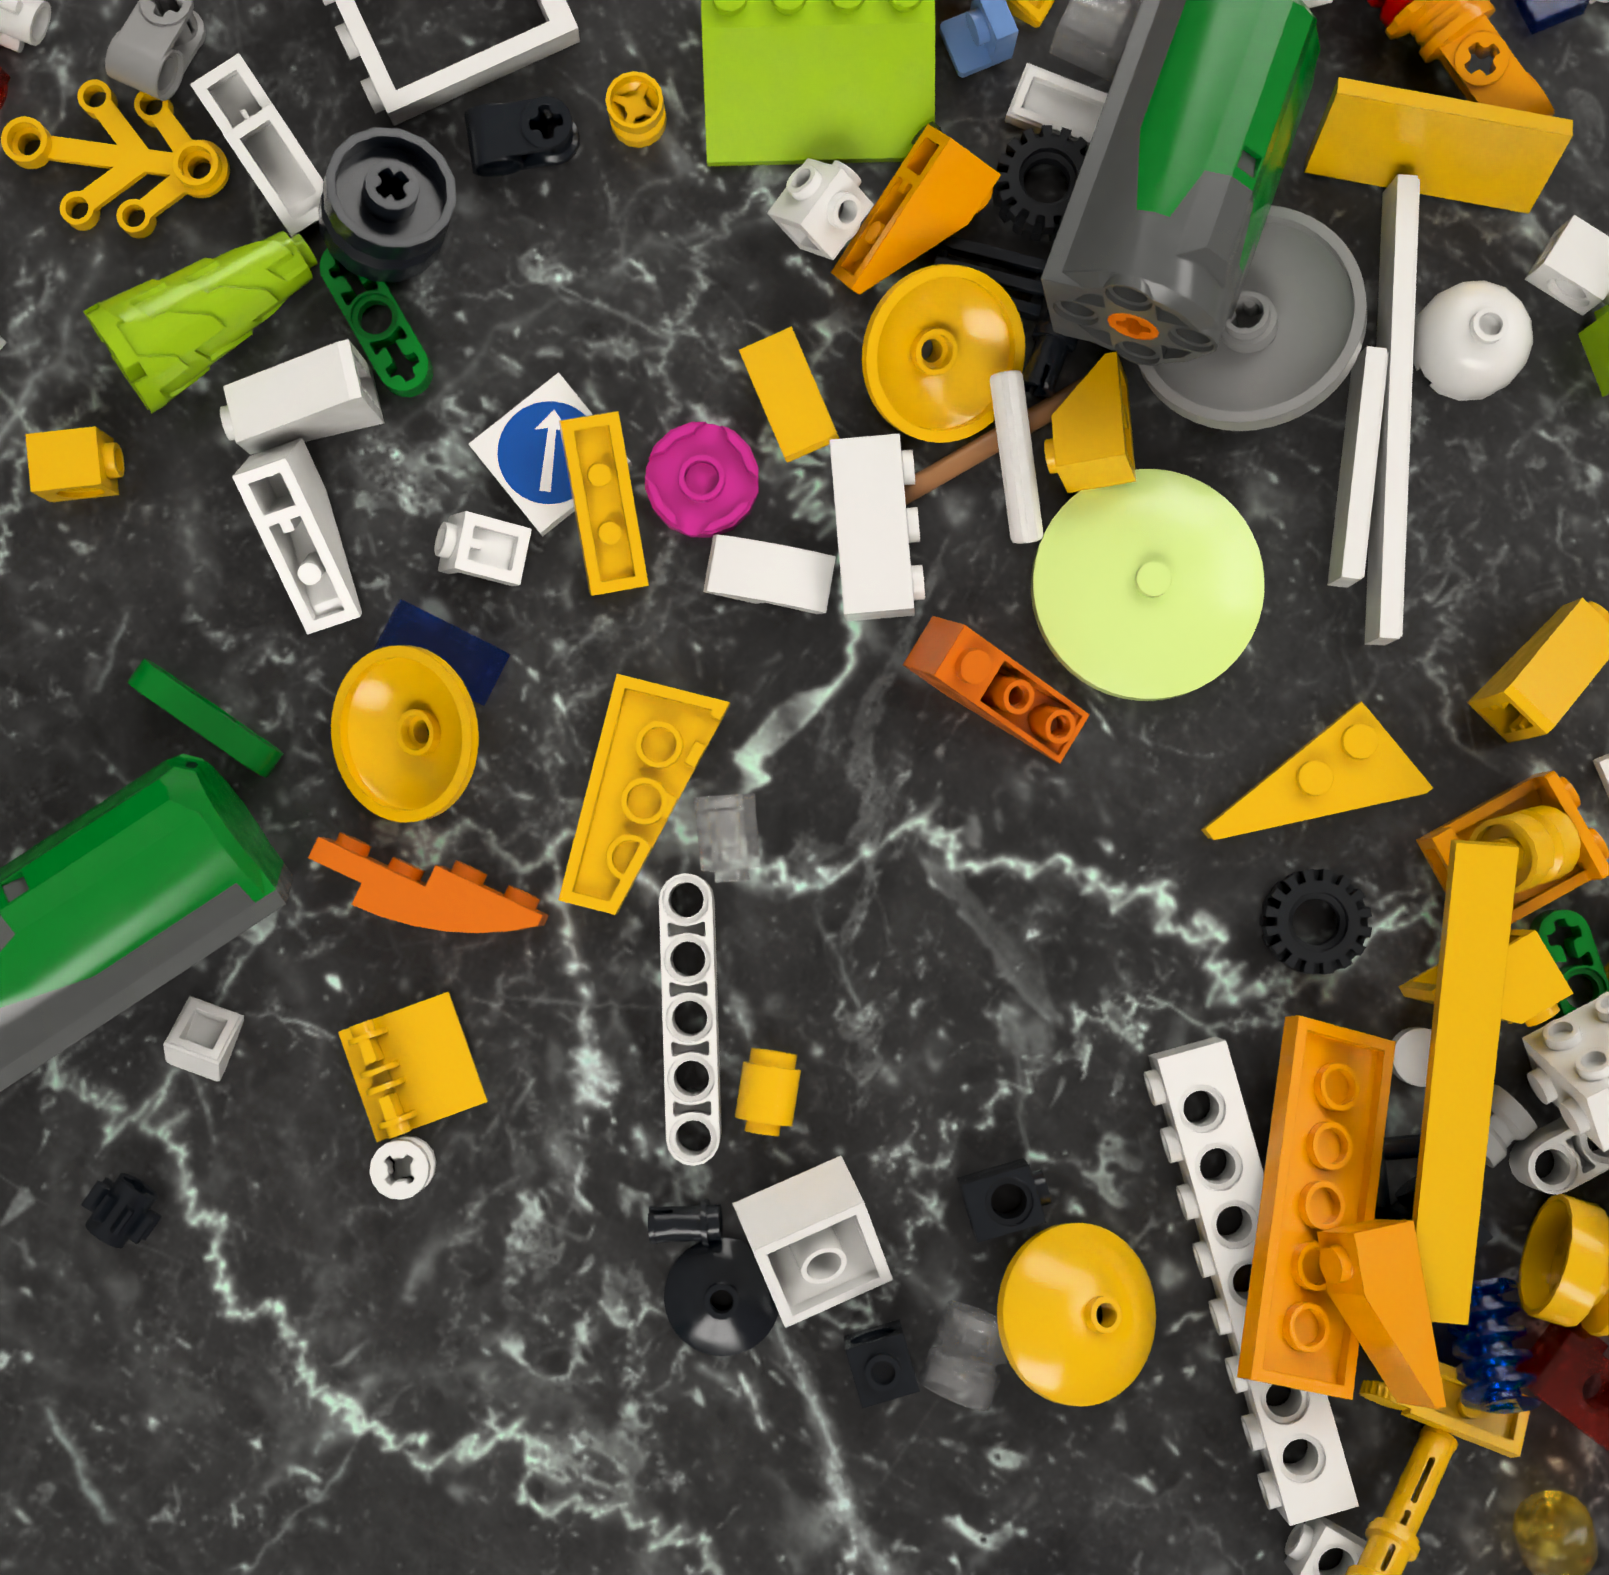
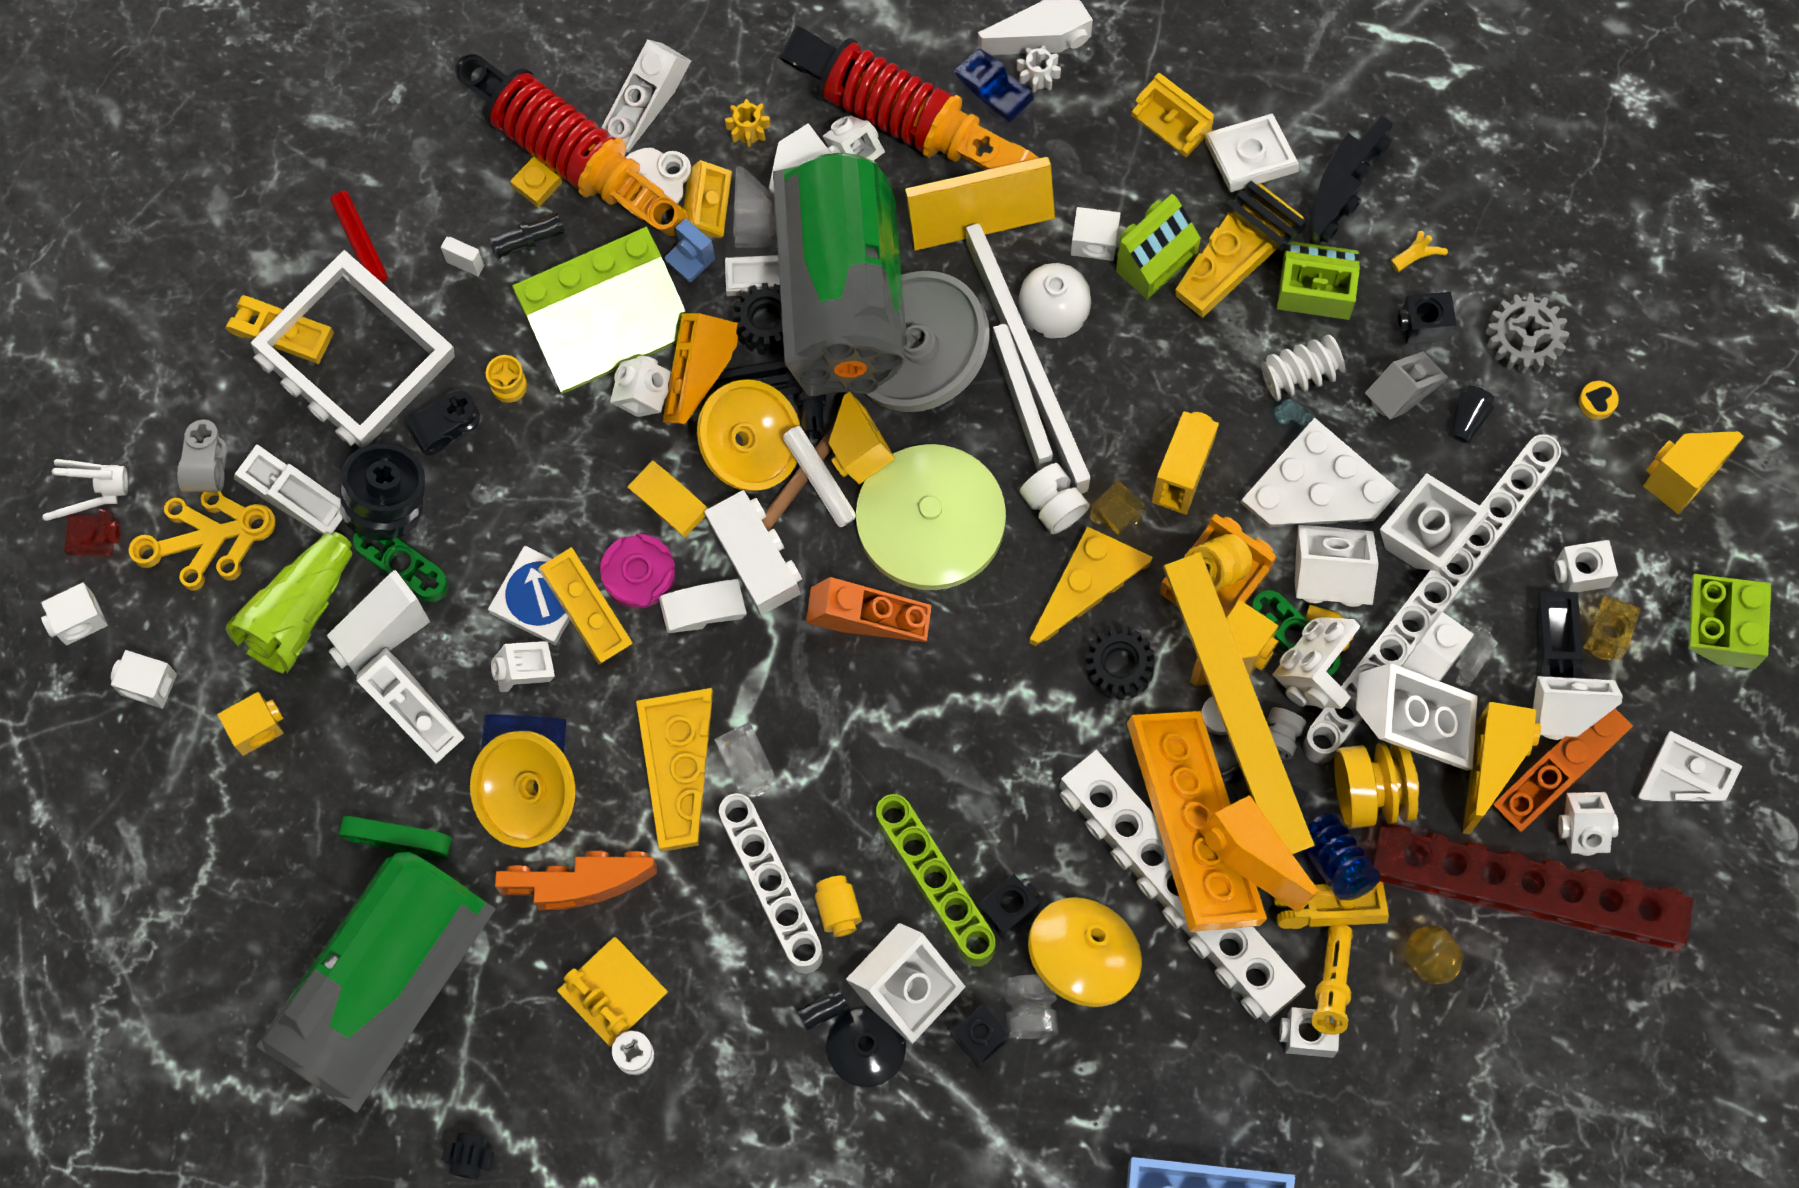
camera: 20 degrees left, 15 degrees down
white slope [163,996,244,1082] -> none
none -> lime beam [876,794,995,966]
none -> white wheel [1020,463,1090,534]
none -> clear yellow panel [1090,480,1146,535]

